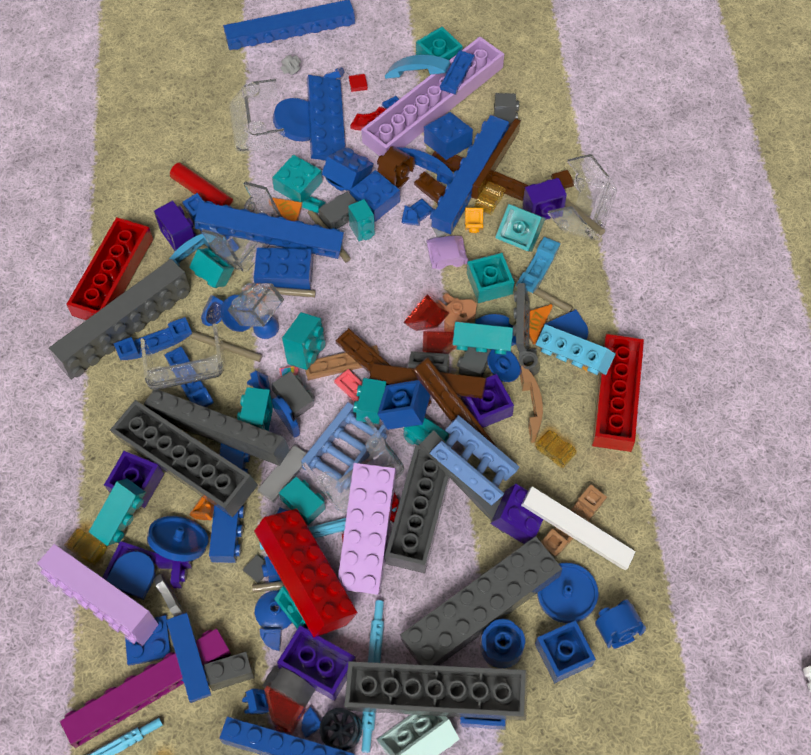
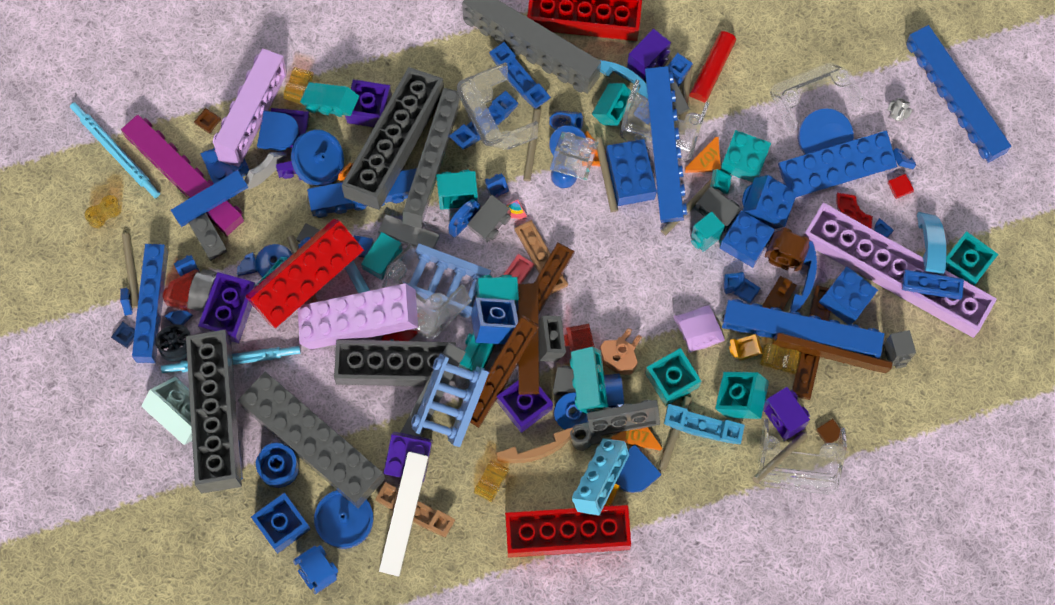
camera: 75 degrees right, 10 degrees up
teal brick [282,312,326,370] -> none
clear red slope [403,294,449,331] -> none
none -> reddish brown tile [194,108,221,134]

